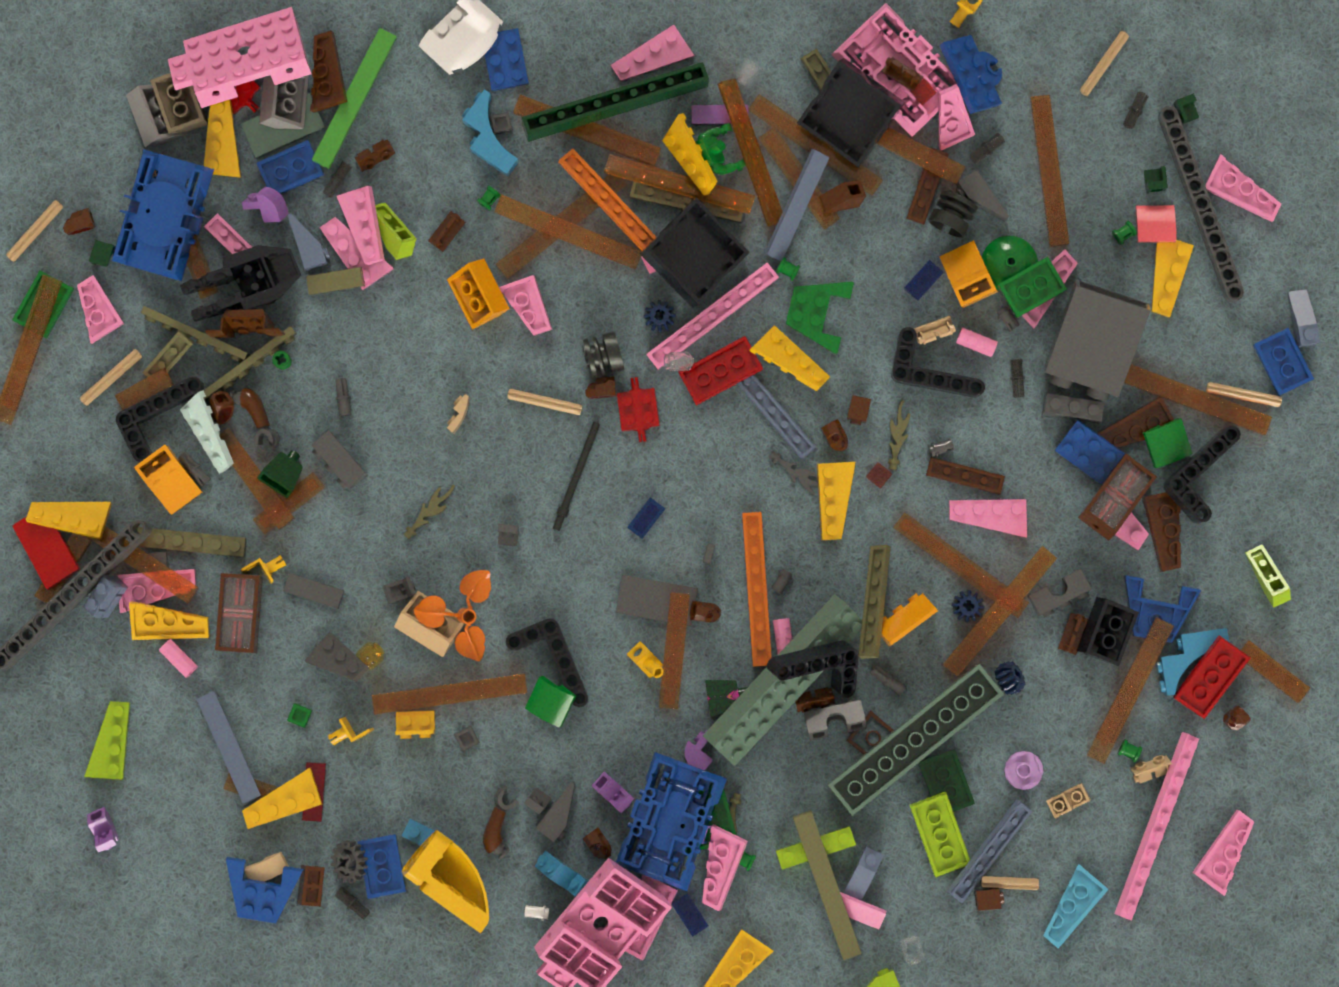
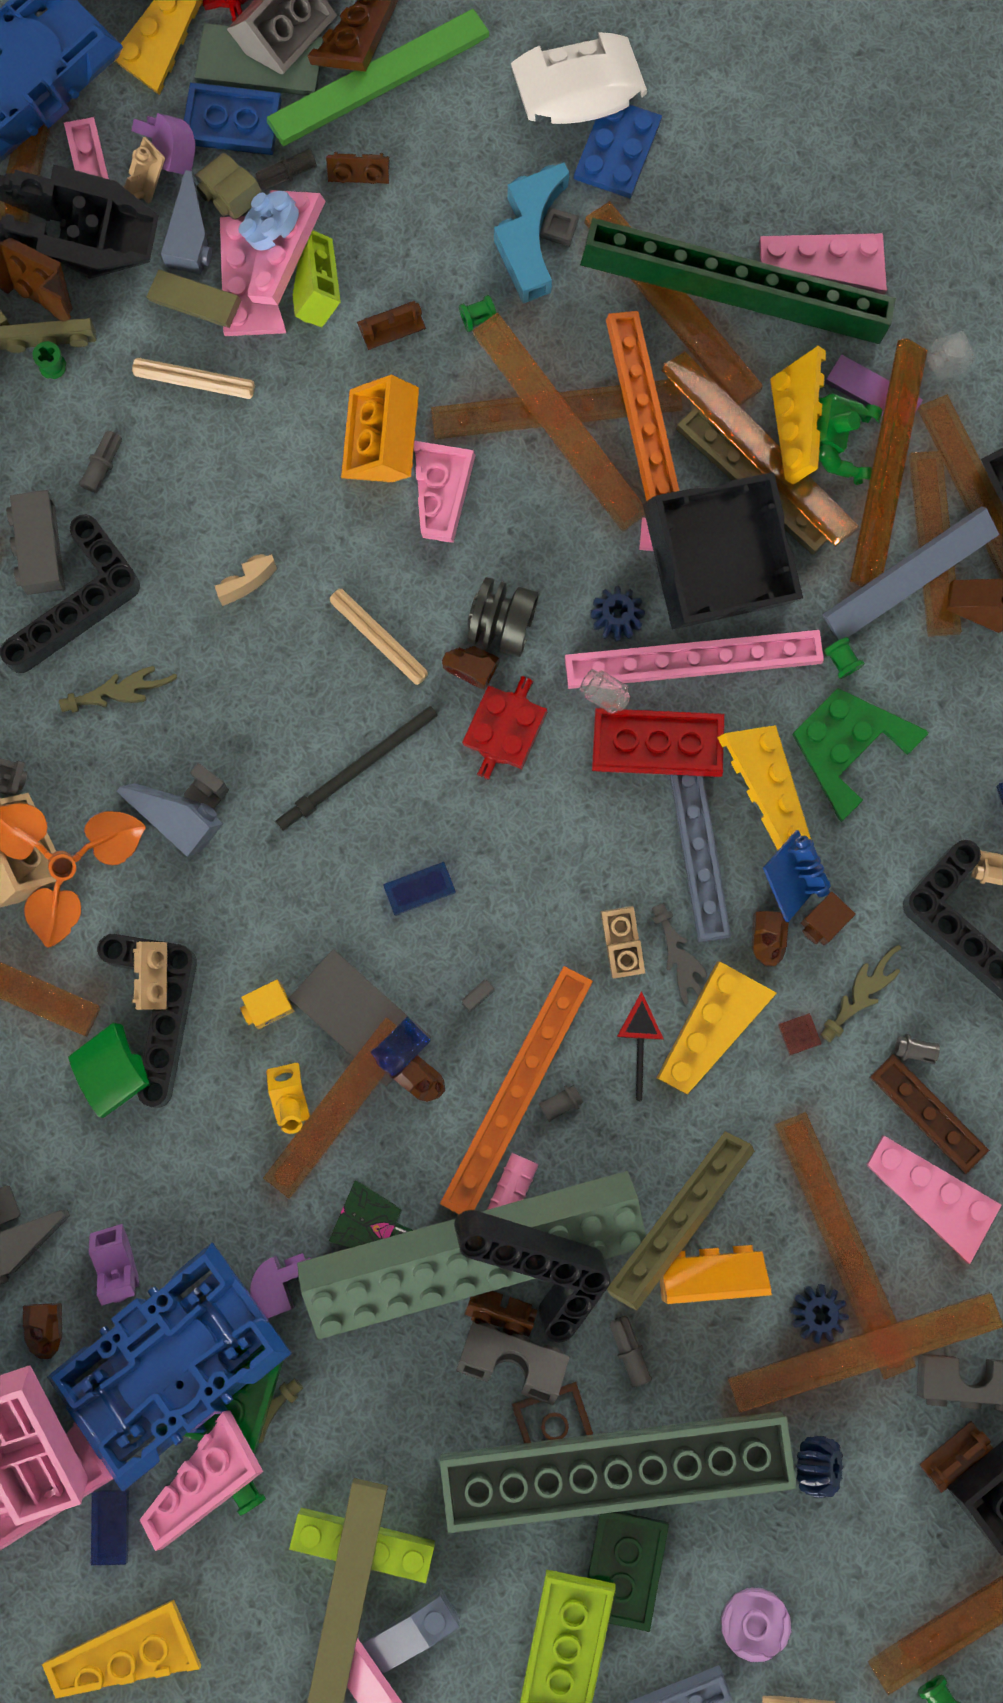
camera: 25 degrees right, 5 degrees down
none -> black beam [0,514,140,673]
none -> sand blue slope [117,783,223,857]
none -> tan hinge [123,137,165,204]
none -> tan axle [132,358,255,399]
none -> tan hinge [132,942,167,1010]
none -> olive brick [195,153,262,220]
none -> light blue plate [238,191,299,250]
none -> yellow brick [240,979,295,1029]
none -> clear blue bracket [371,1016,431,1076]
none -> tan slope [600,906,645,979]
none -> piece [617,991,664,1101]
none -> blue hinge [763,830,831,922]

